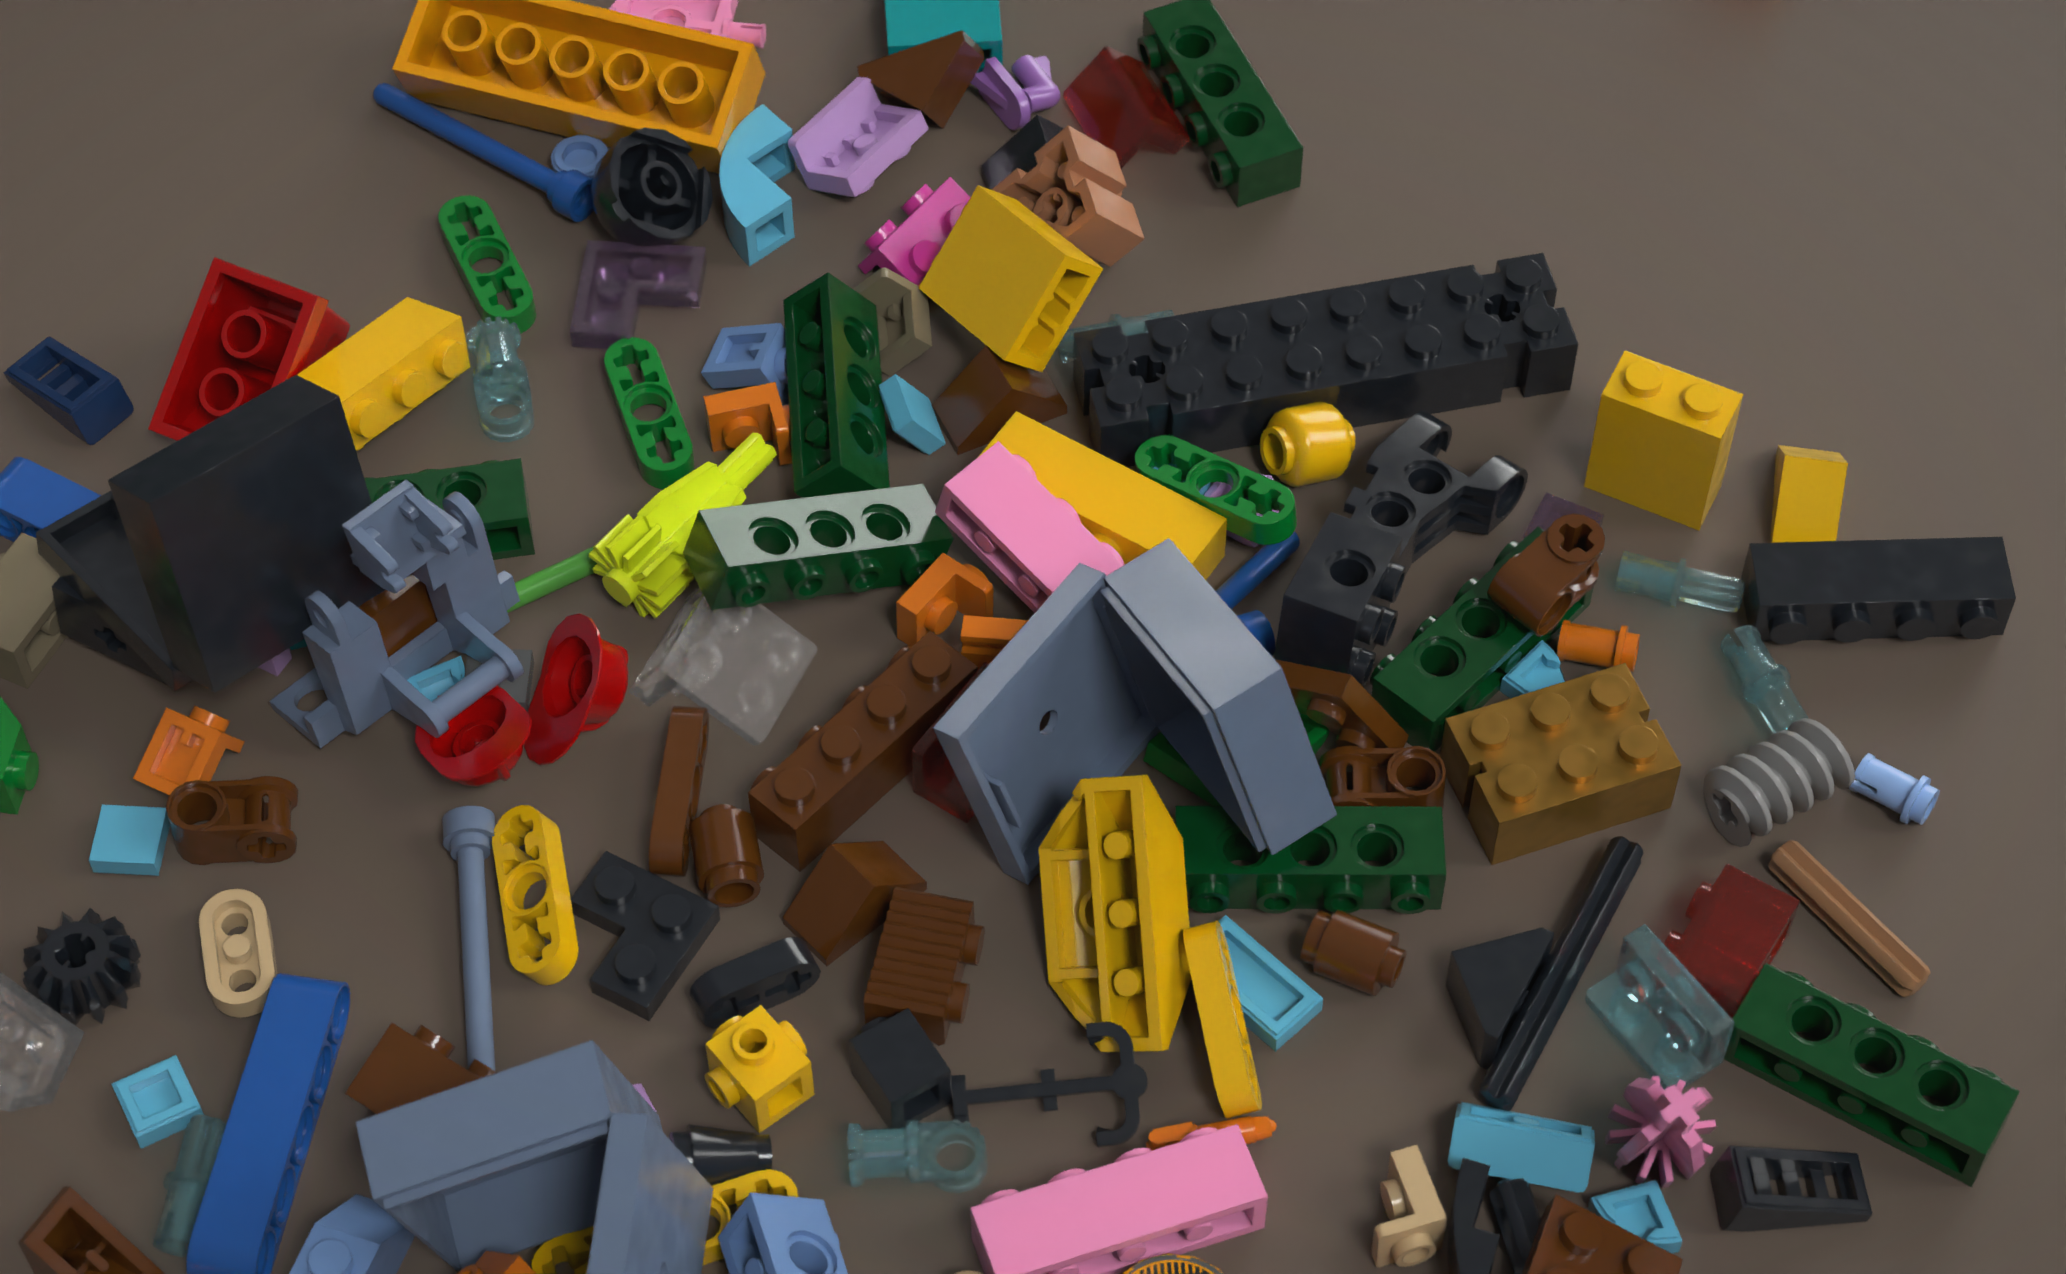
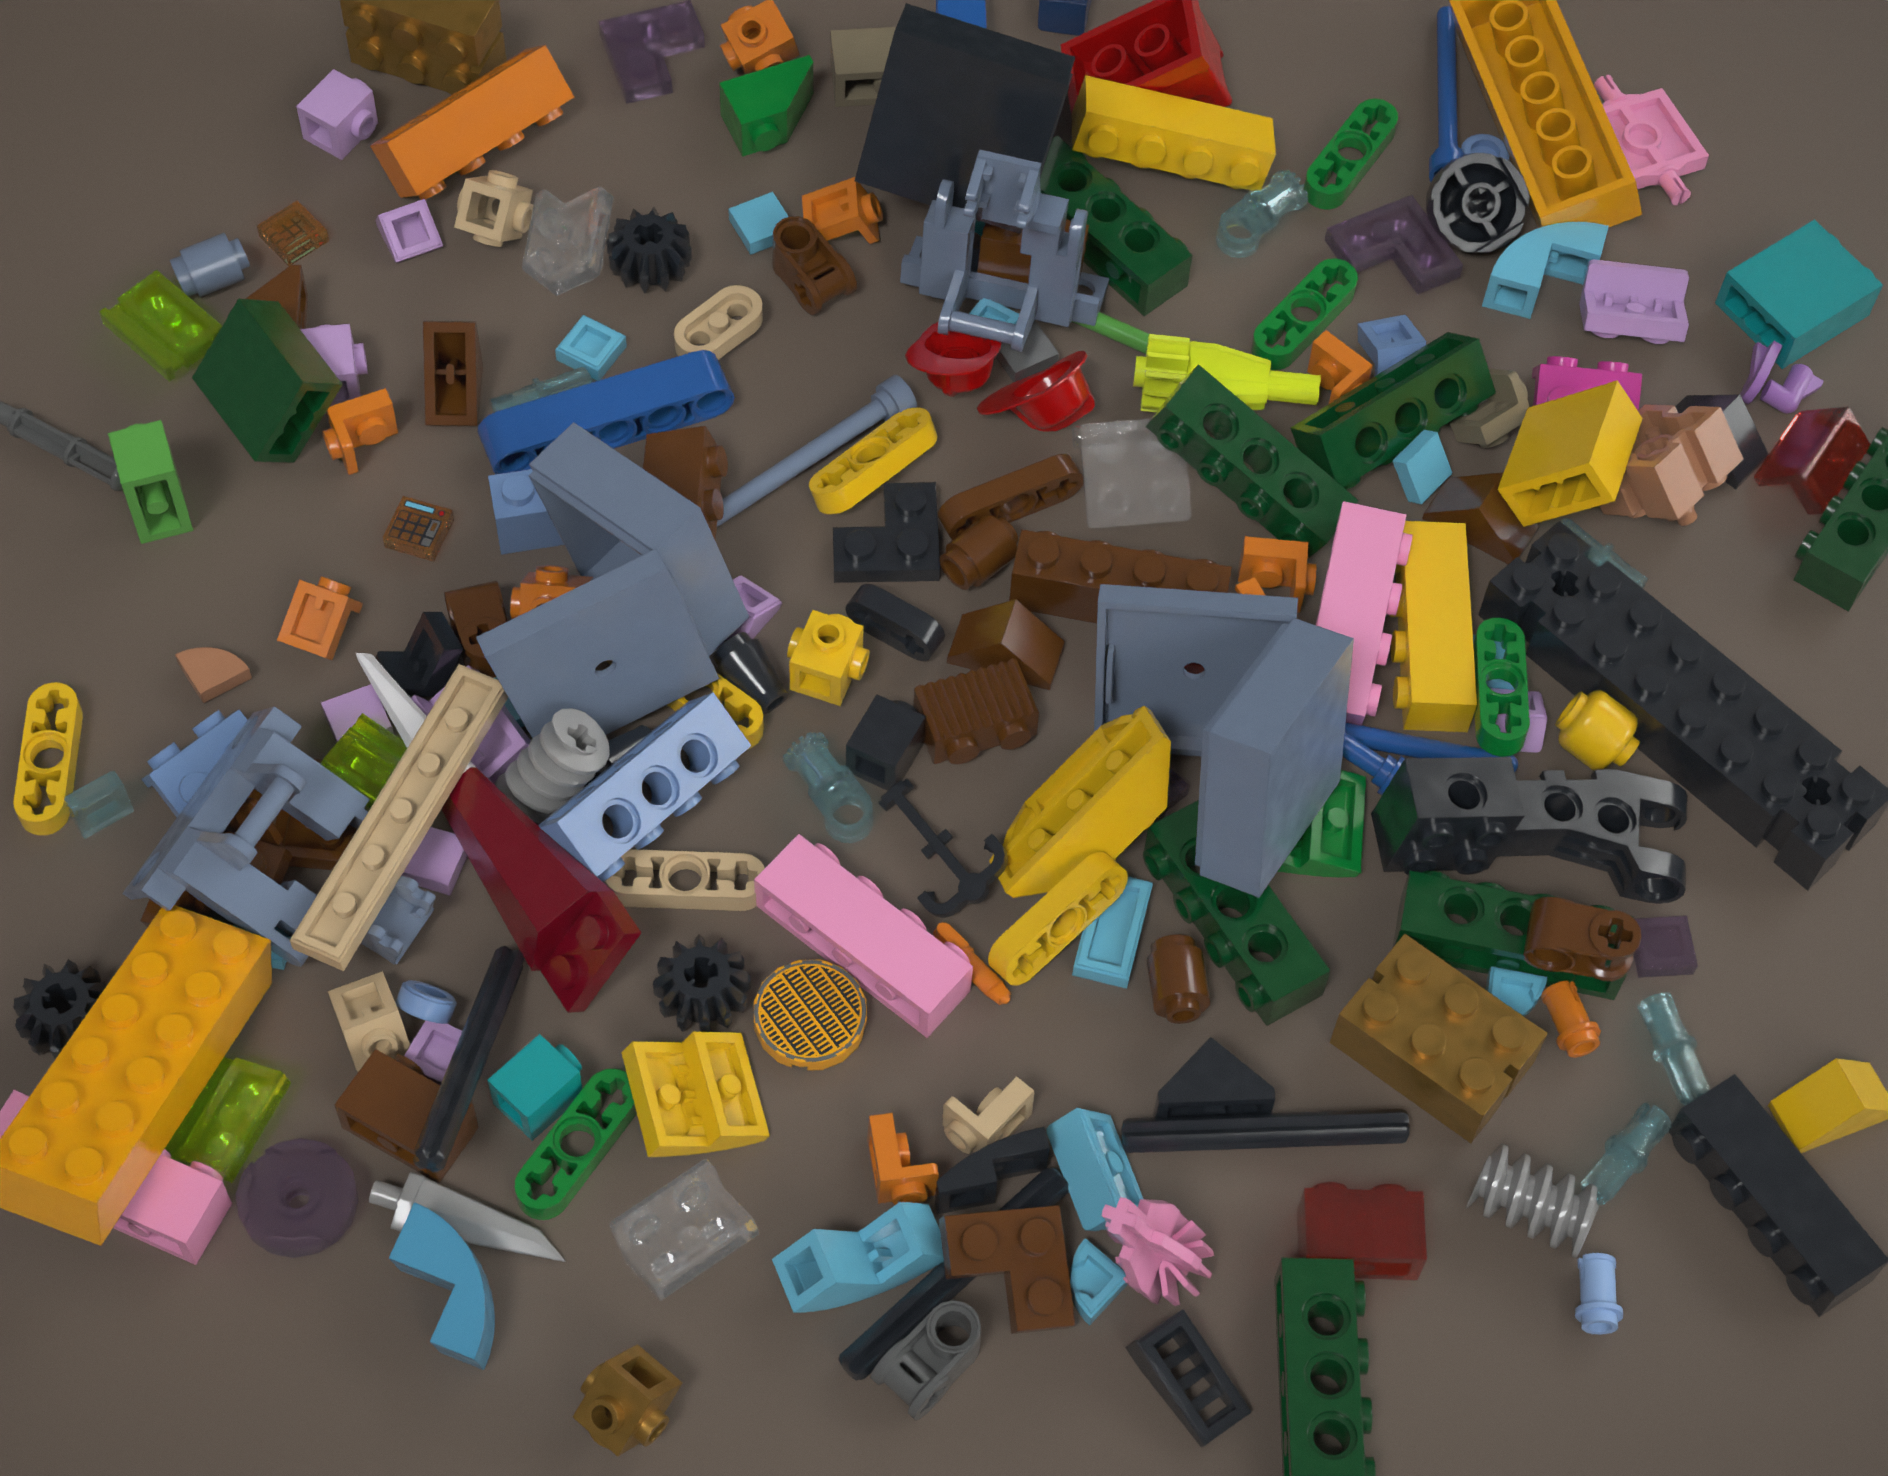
camera: 55 degrees right, 5 degrees up
reddish brown slope [857,30,984,129] -> none
reddish brown plate [1274,659,1409,748] -> none
reddish brown piece [1319,746,1446,813] -> none
yellow brick [1584,350,1743,530] -> none
clear light blue bracket [1585,924,1735,1091] -> none
medium nougat axle [1769,840,1931,998] -> none

